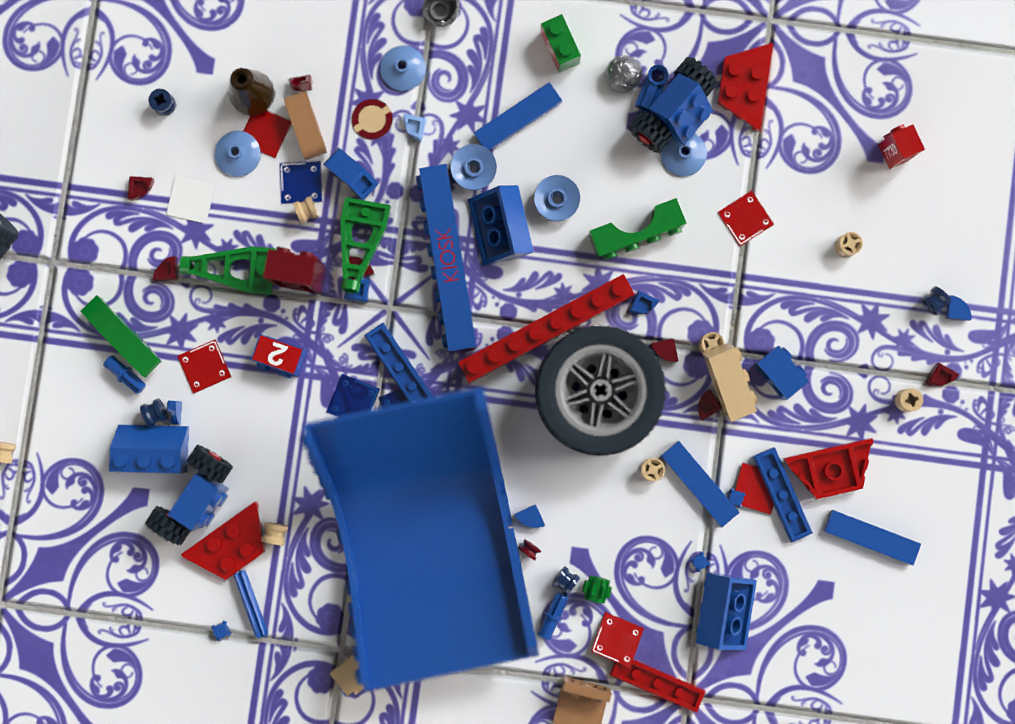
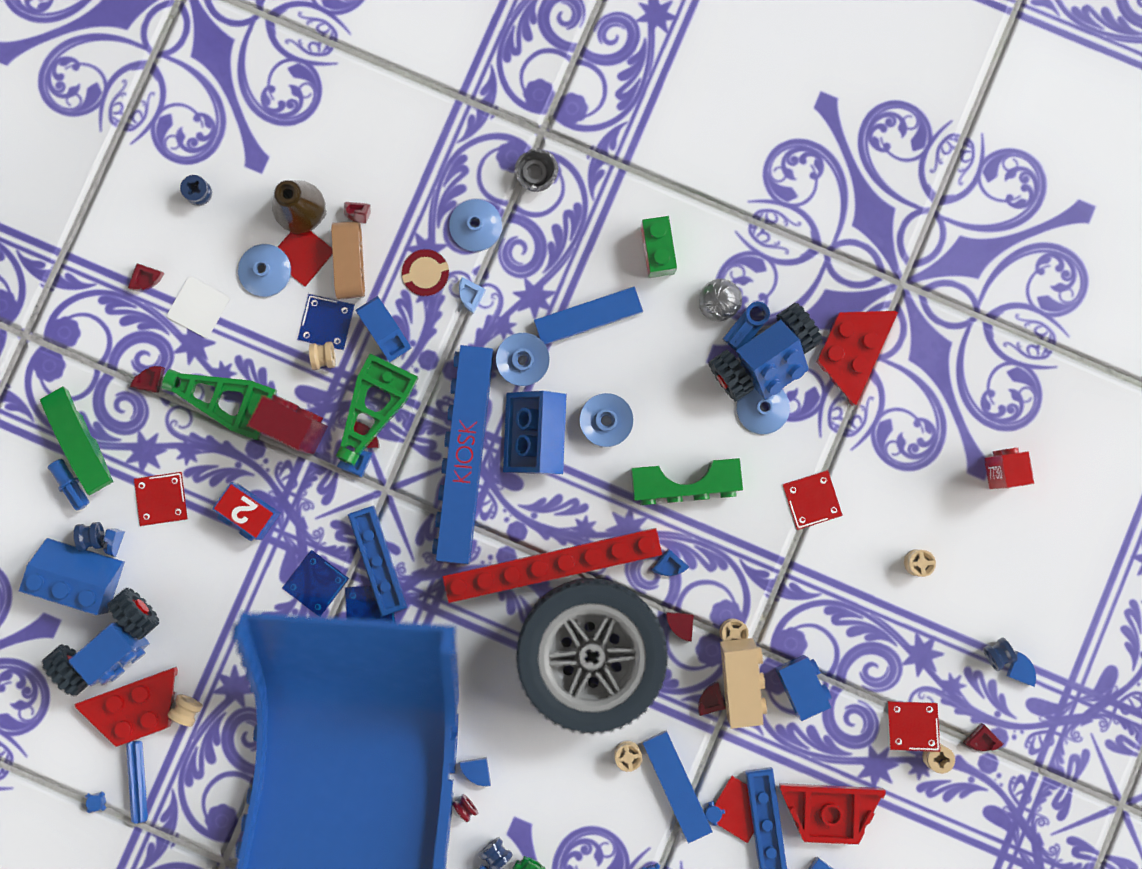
camera: 10 degrees right, 0 degrees up
none -> red sticker [888,701,941,752]

